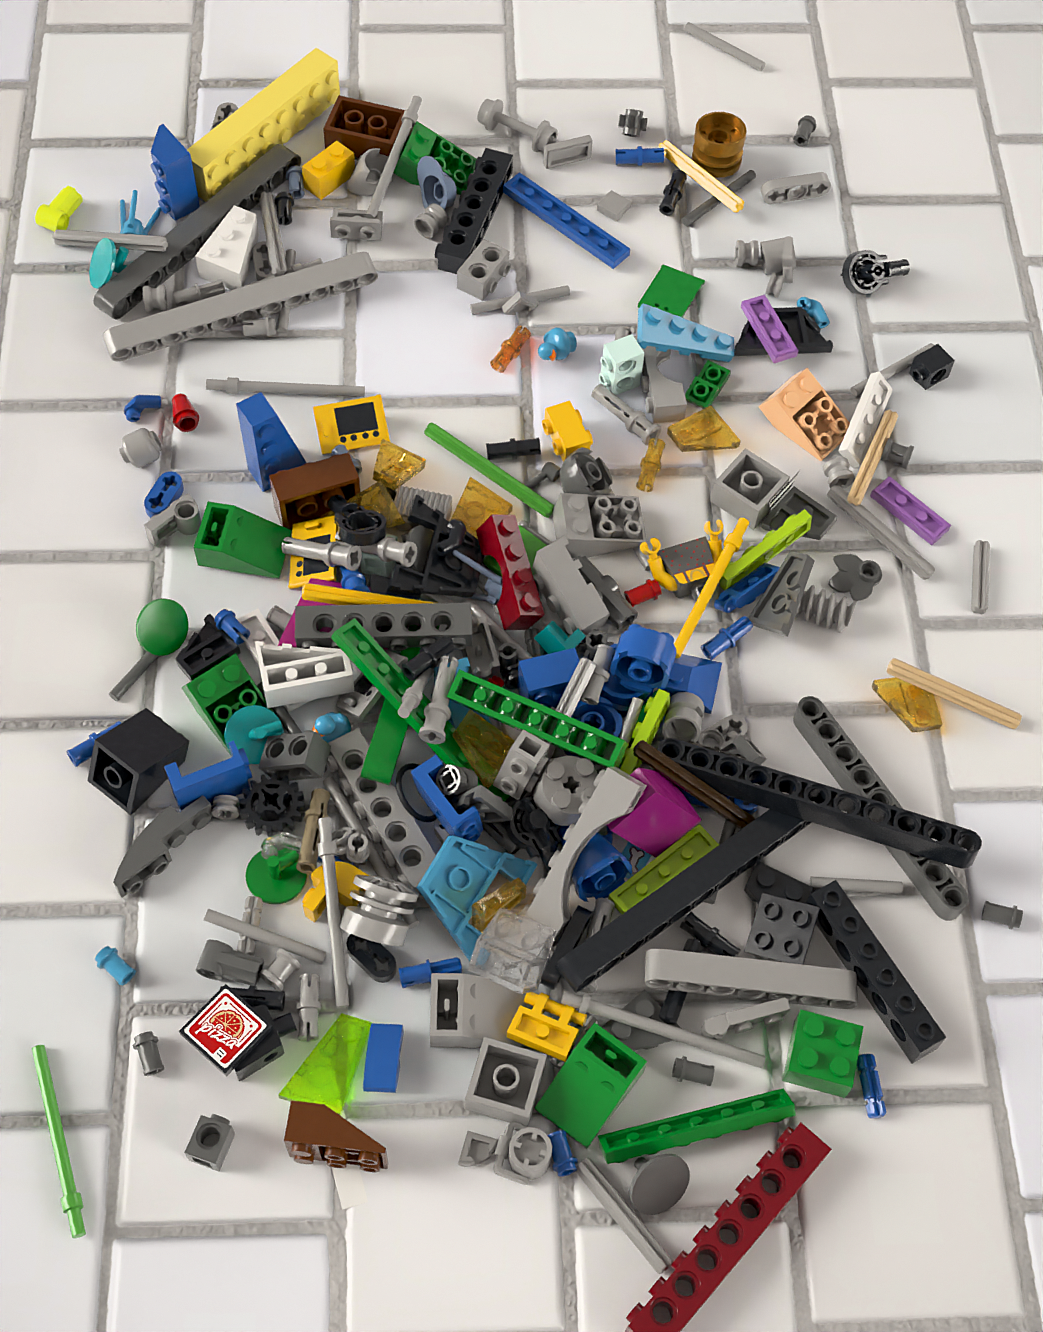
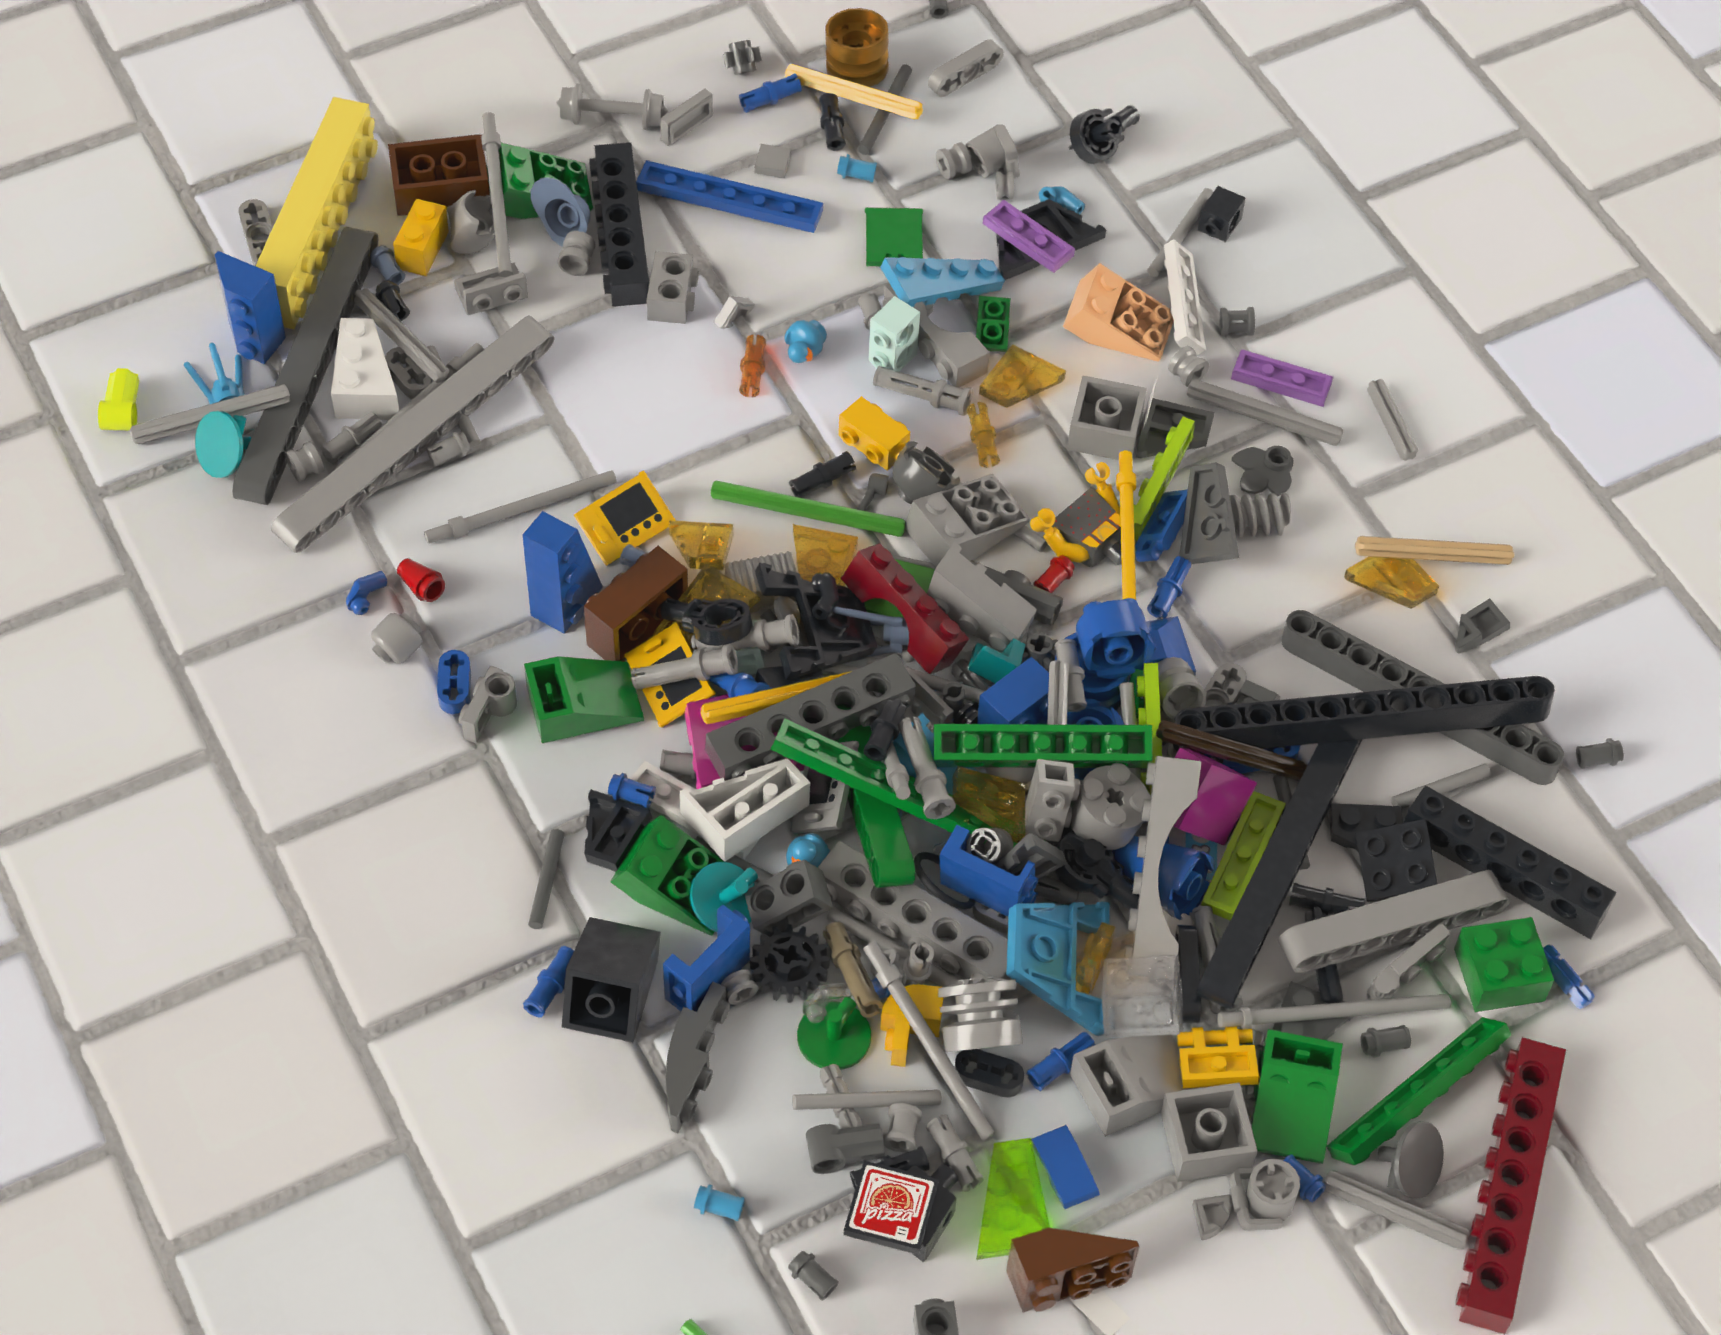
camera: 25 degrees left, 5 degrees down
green shield [136,598,189,656] -> none
light grey bar [470,285,570,315] -> none
tan axle [847,410,898,506] -> none
none -> dark azure pin [837,154,877,182]
none -> dark grey slope [1455,598,1510,654]

